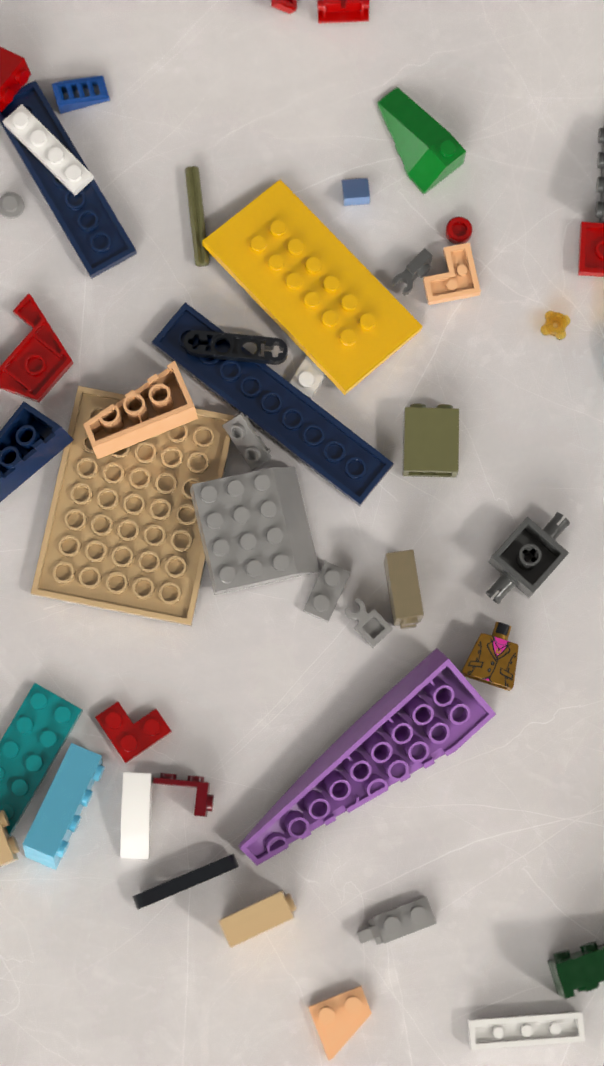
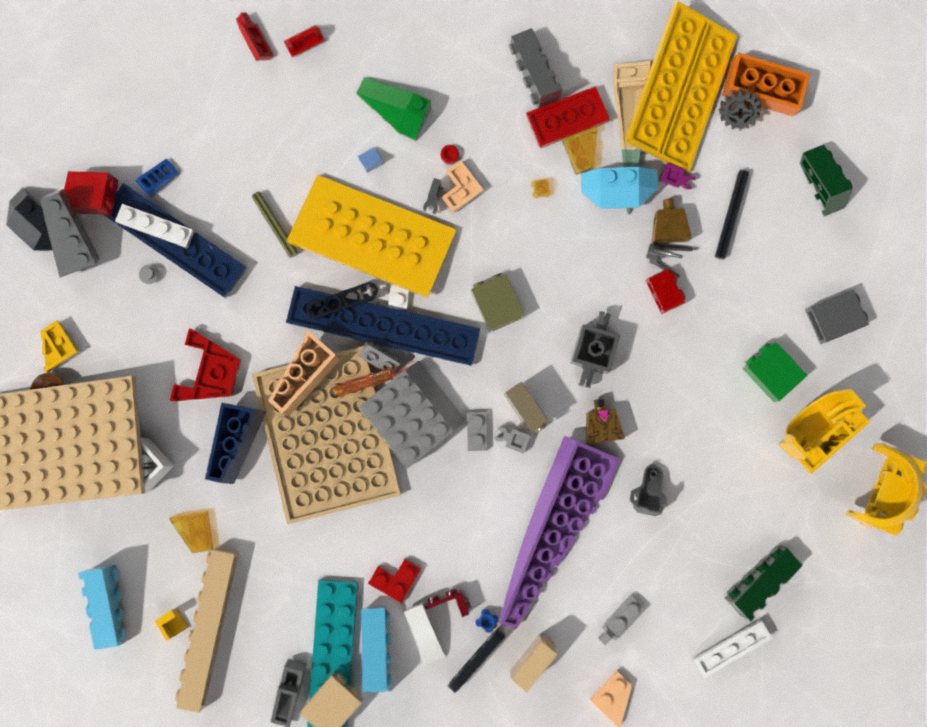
camera: 25 degrees left, 5 degrees up
none -> clear orange pin [334,368,393,398]
none -> blue plate [475,609,499,633]
none -> dark grey piece [629,464,668,516]

